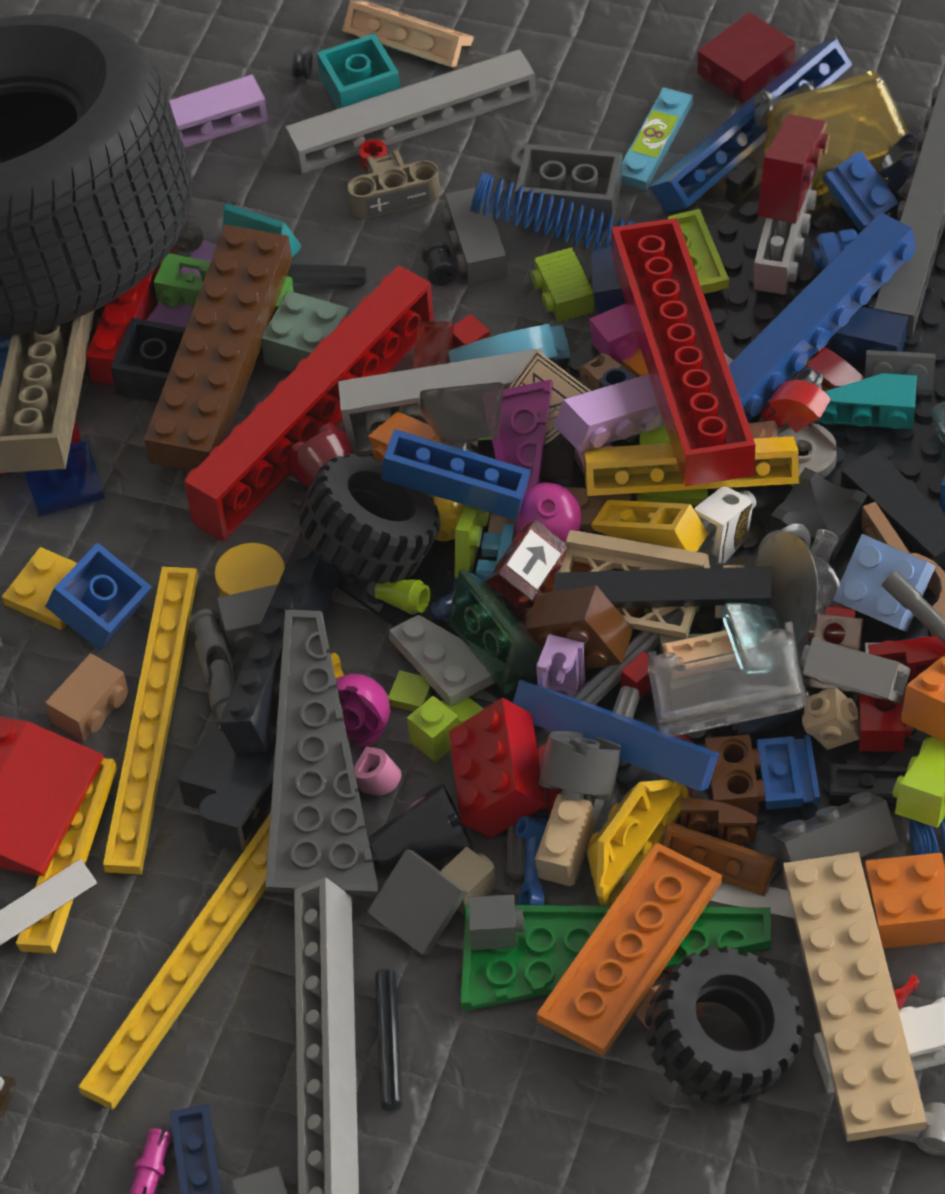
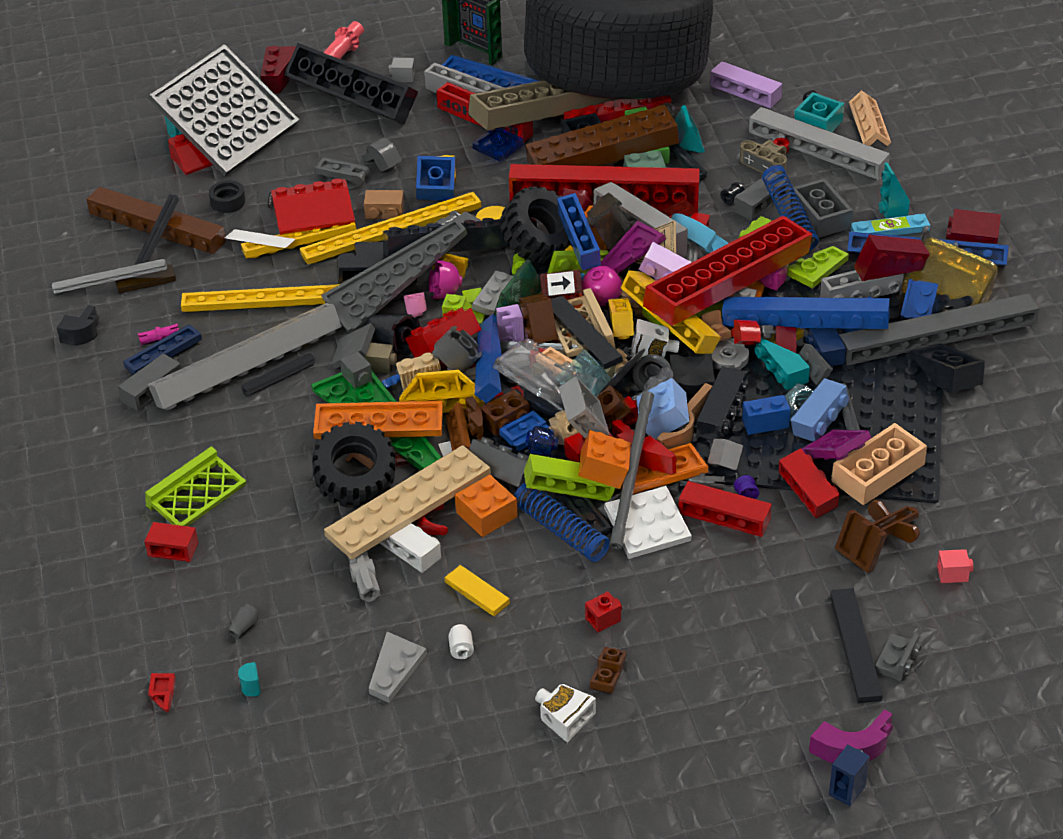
camera: 55 degrees right, 10 degrees down
none -> clear blue head [525,426,558,456]
none -> teal slope [878,163,910,218]

